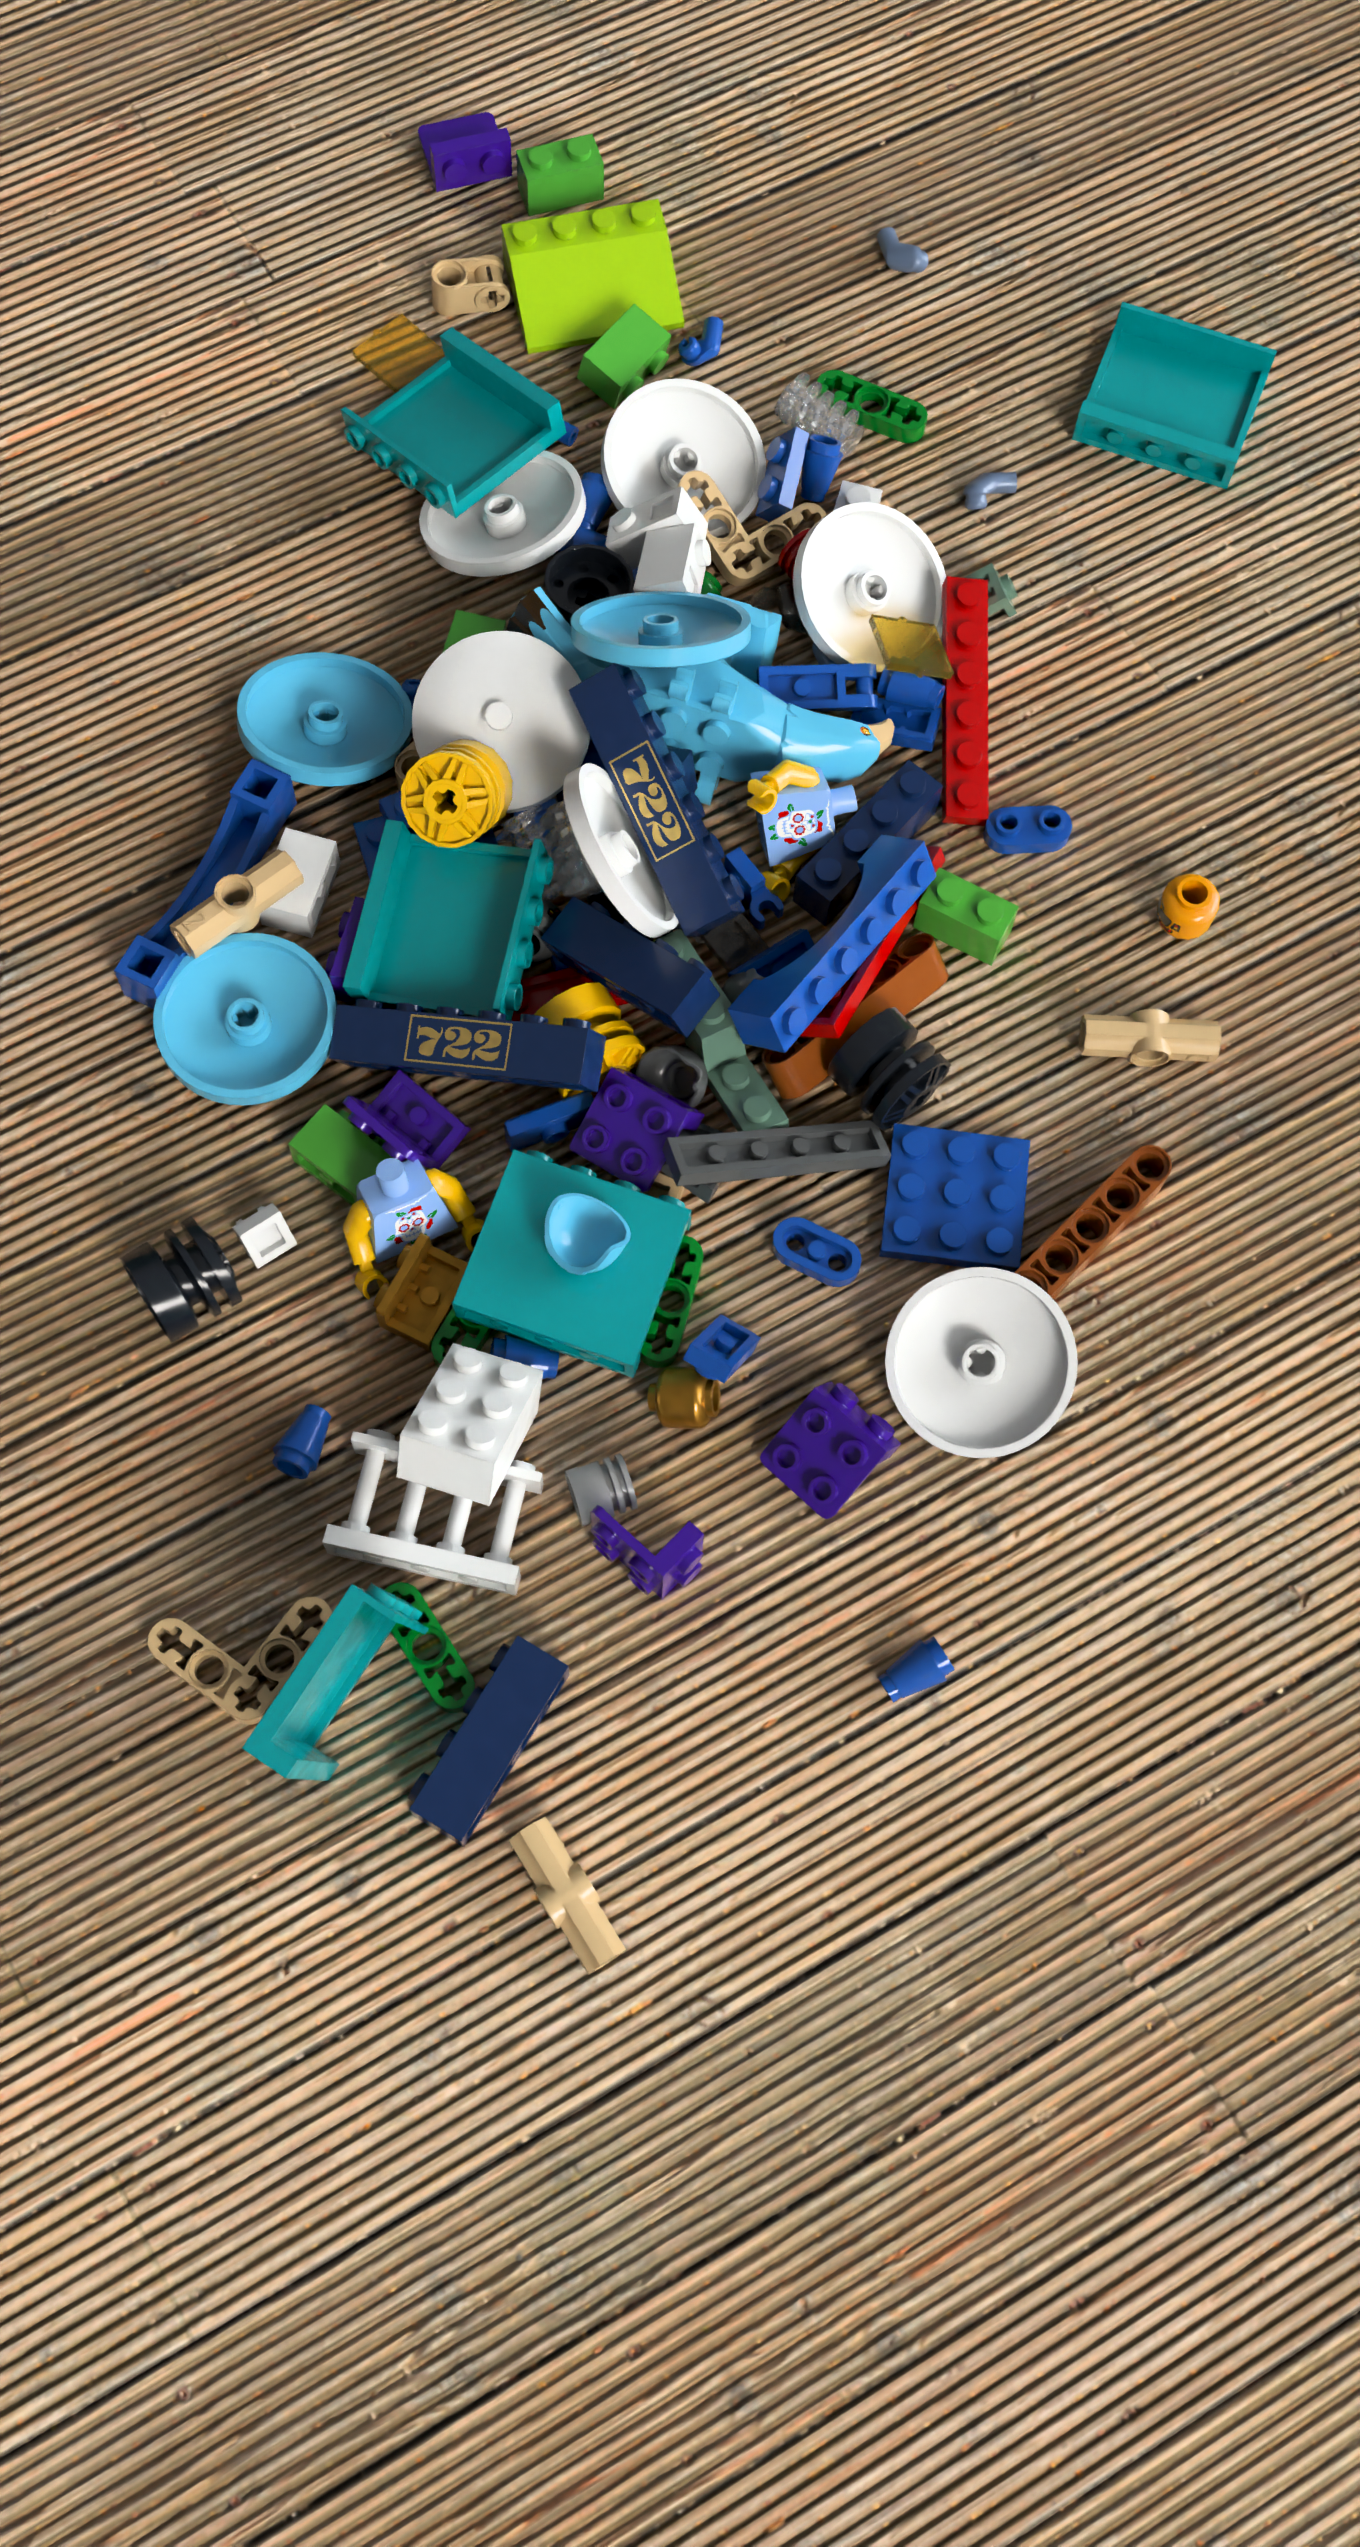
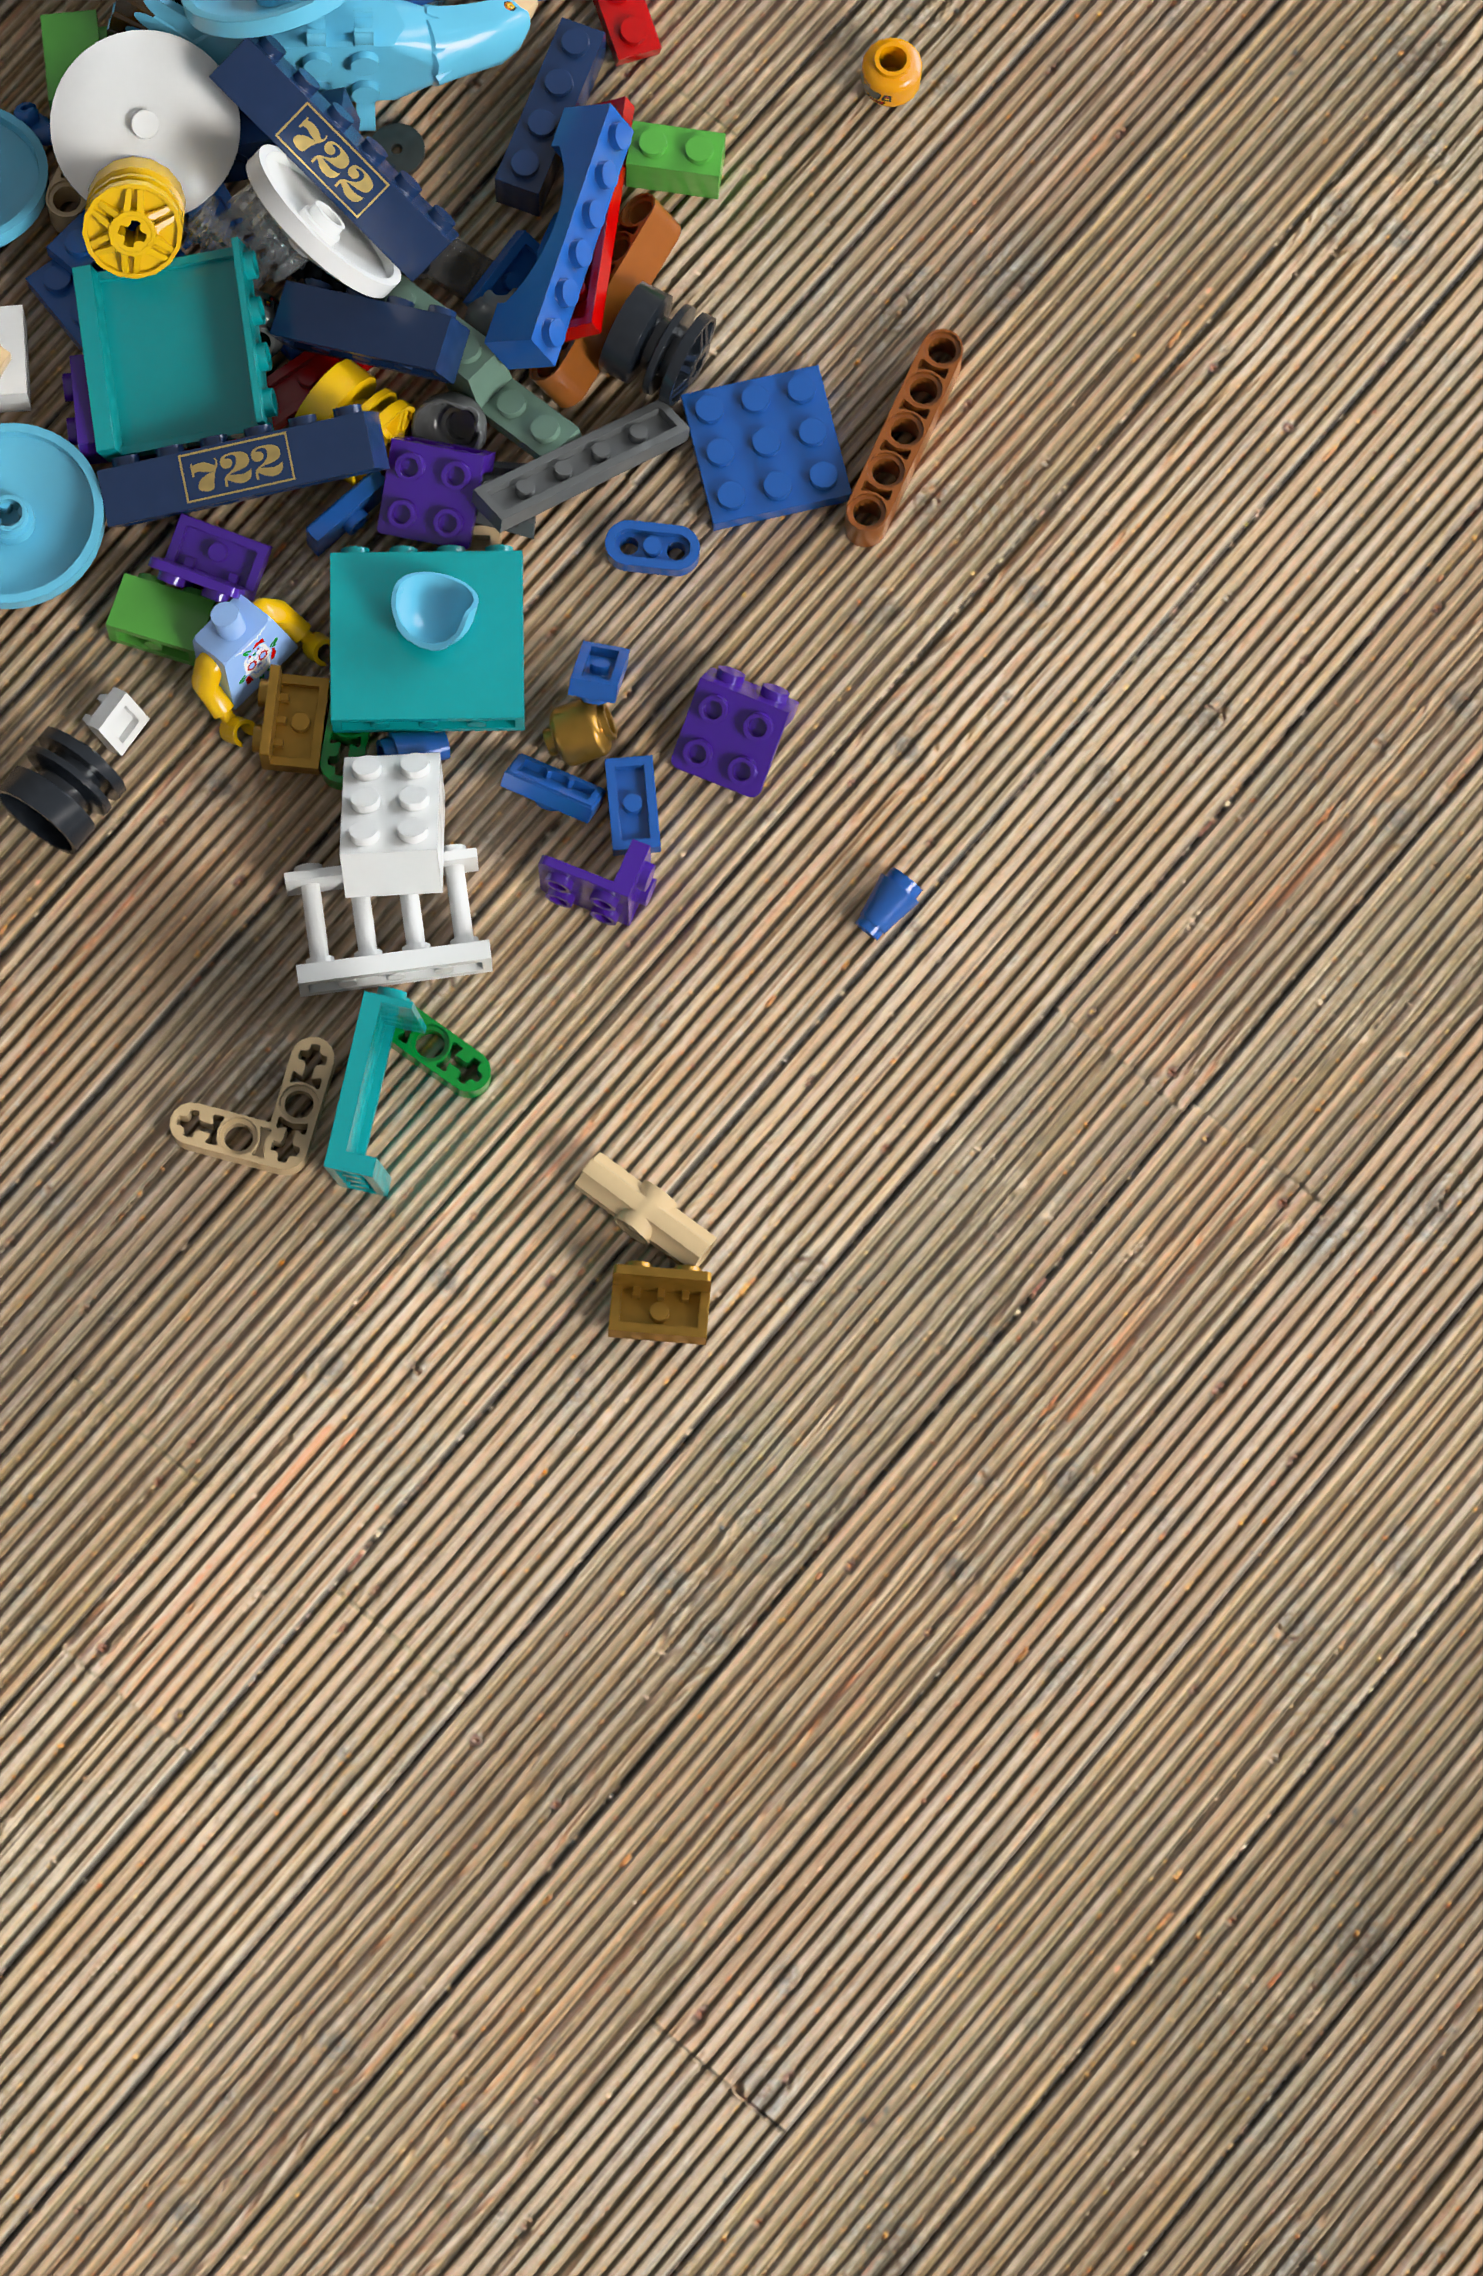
camera: 20 degrees left, 5 degrees up
blue cone [272,1404,332,1479] -> none
dark blue brick [408,1636,569,1847] -> none
light grey piece [565,1453,638,1526] -> none
green beam [640,1235,703,1368] -> none
blue plate [724,847,784,930] -> none
torso [747,759,858,902] -> none
white dish [885,1267,1078,1458] -> none
blue plate [983,805,1072,854] -> none
tan piece [1079,1009,1221,1067] -> none
none -> pearl dark grey wheel [372,123,425,175]
none -> blue plate [500,753,606,824]
none -> blue plate [605,755,661,856]
none -> pearl gold bracket [608,1260,712,1345]

